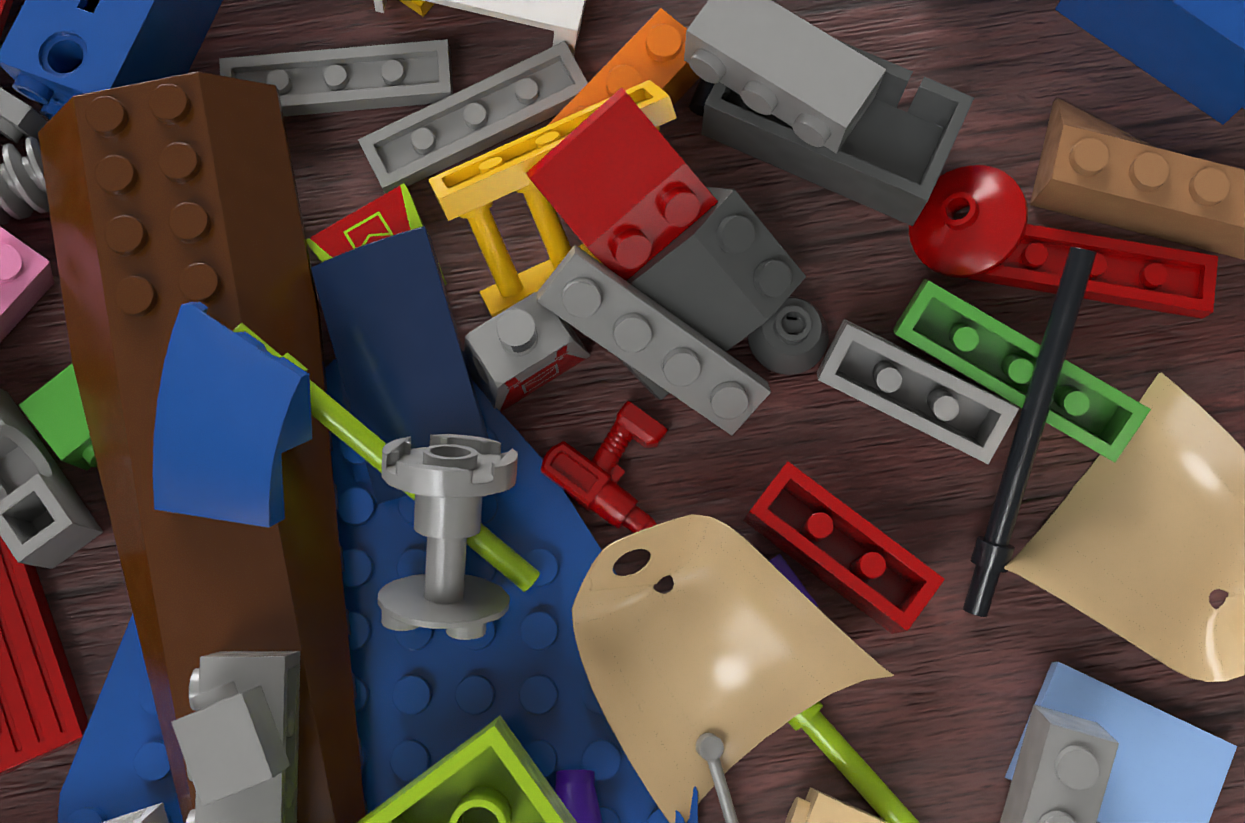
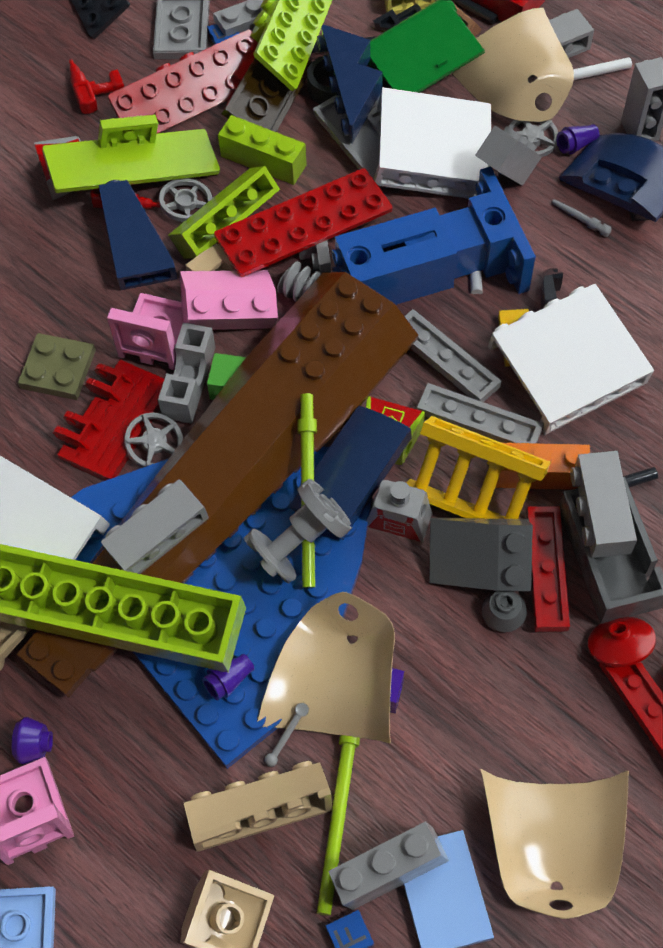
camera: 50 degrees right, 15 degrees down
blue slope [153,301,312,528] -> none
light grey brick [171,681,290,807] -> none
red slope [526,87,718,281] -> none
light grey plate [537,245,771,436] -> none
red piece [540,401,668,533] -> none
red brick [743,461,945,634] -> none
light grey brick [817,319,1019,465] -> none
bright green brick [892,279,1151,463] -> none
black bar [963,246,1097,617] -> none
none -> light grey wheel [124,413,183,467]
none -> red plate [526,506,570,632]

